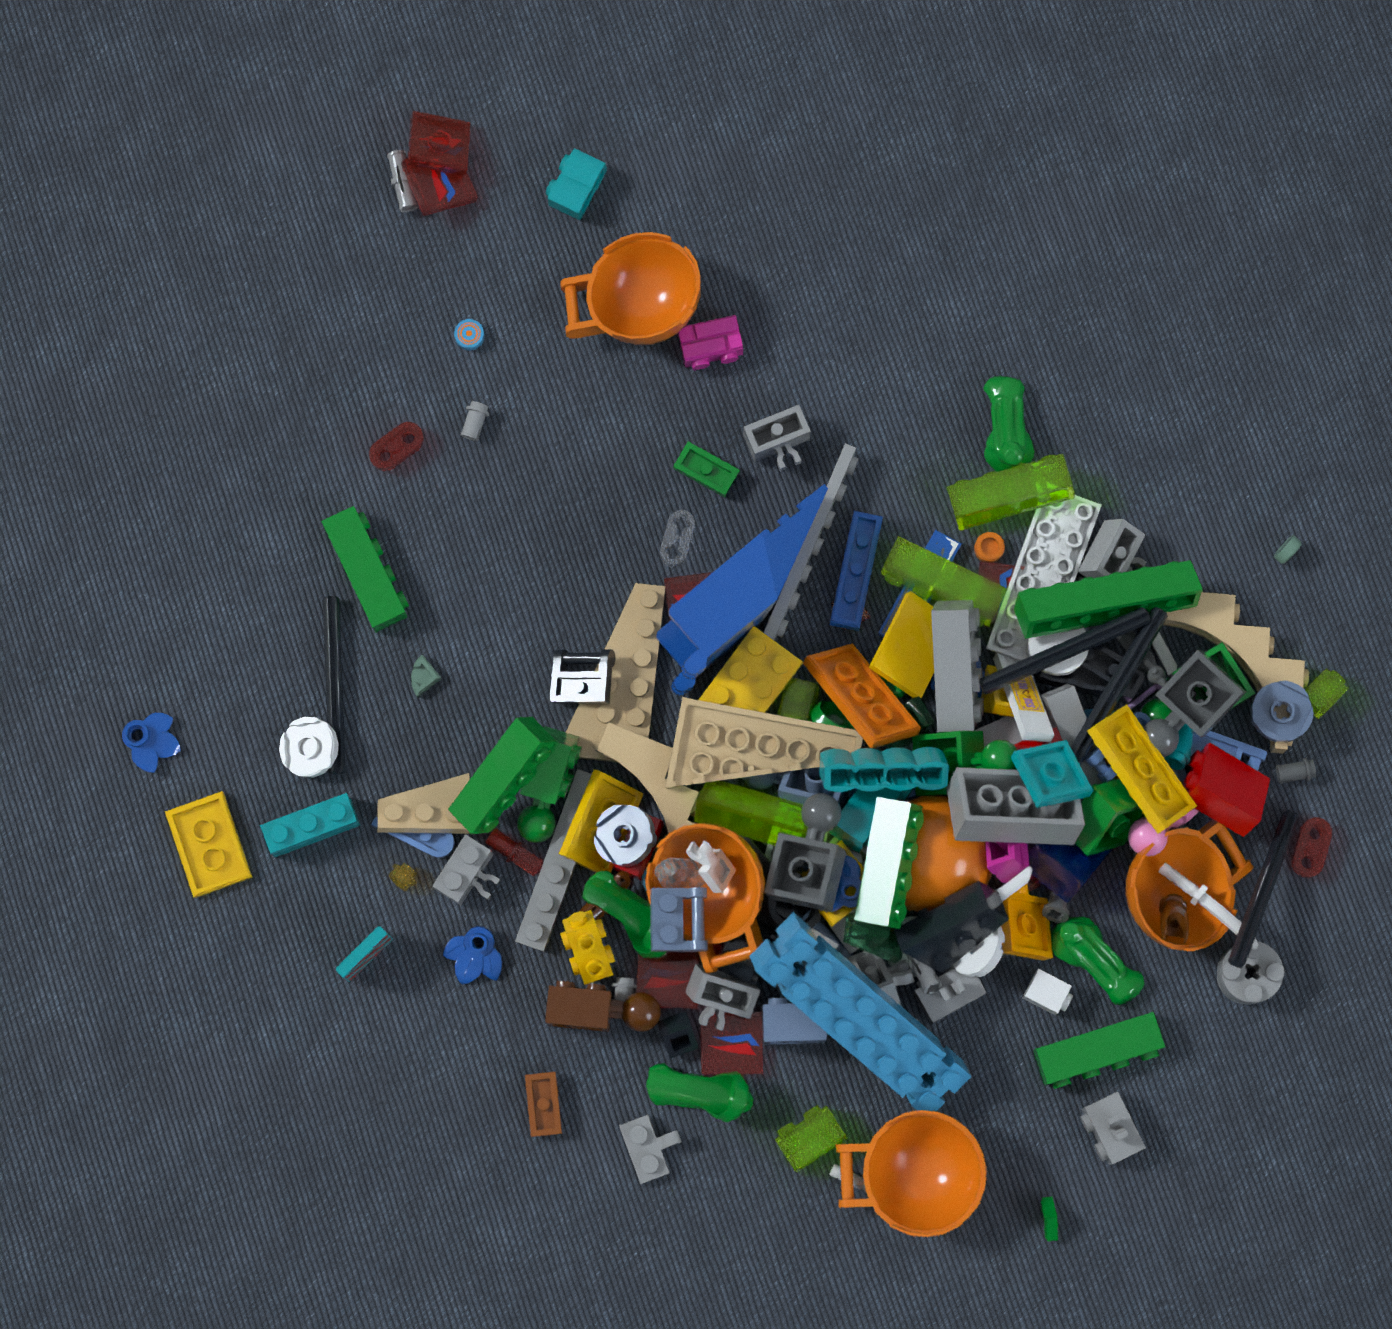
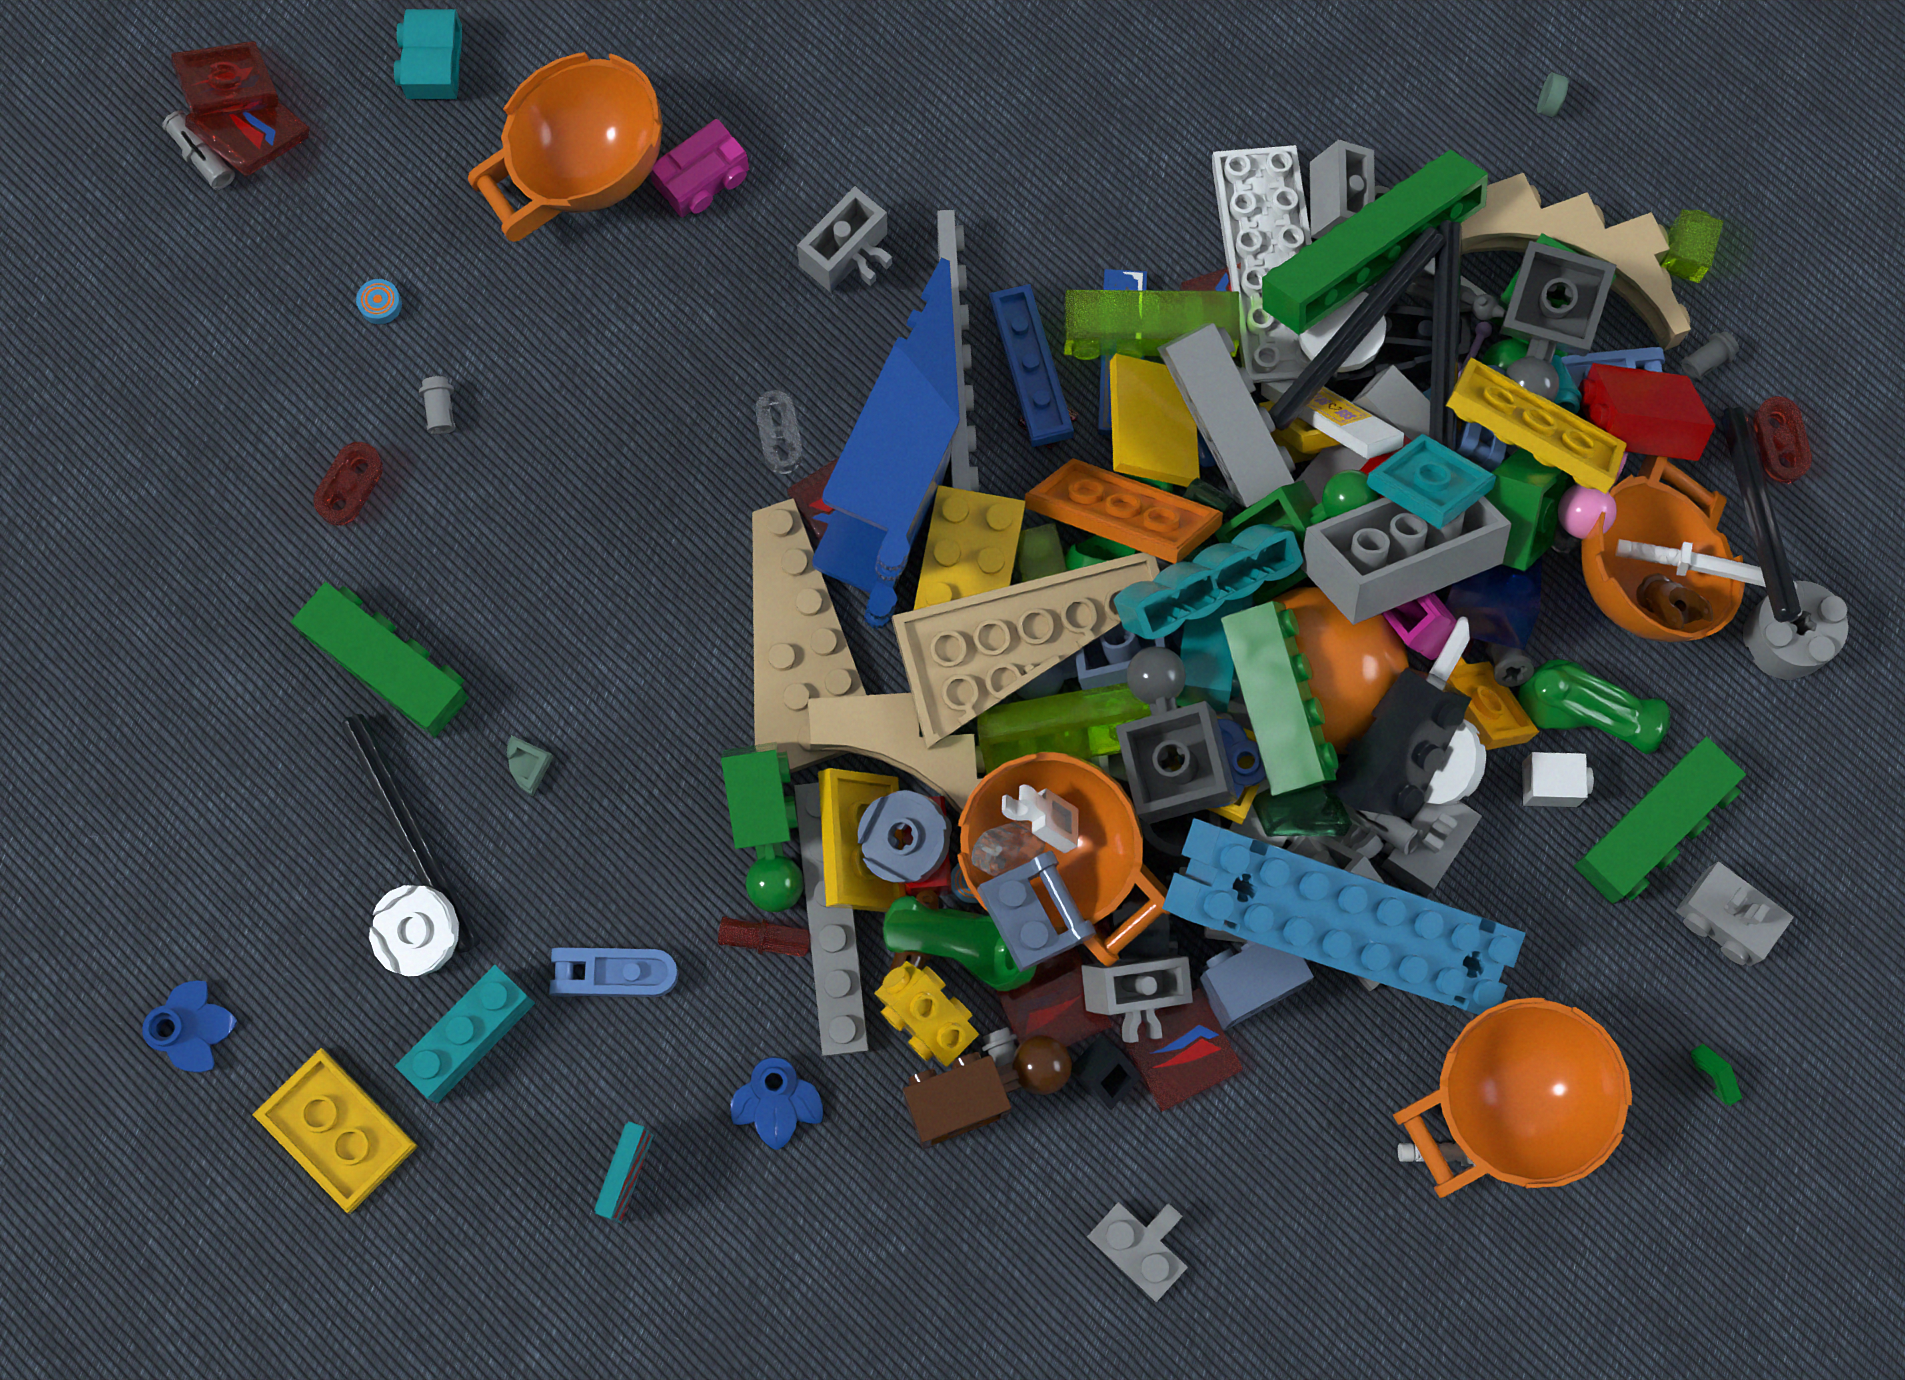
camera: 30 degrees left, 5 degrees down
tan wing [377,773,469,834] -> none
clear yellow plate [388,863,417,891] -> none
light grey brick [432,834,501,906] -> none
green brick [448,717,556,834] -> none
dark orange plate [525,1072,562,1137] -> none
plate [550,649,616,704] -> none
green hair [646,1063,754,1122] -> none
green plate [673,441,740,498] -> none
clear neon green brick [774,1105,847,1173] -> none
clear neon green brick [947,453,1075,531] -> none
orange tile [974,532,1005,563] -> none
green hair [983,376,1034,476] -> none
sand blue plate [1250,681,1314,743] -> none

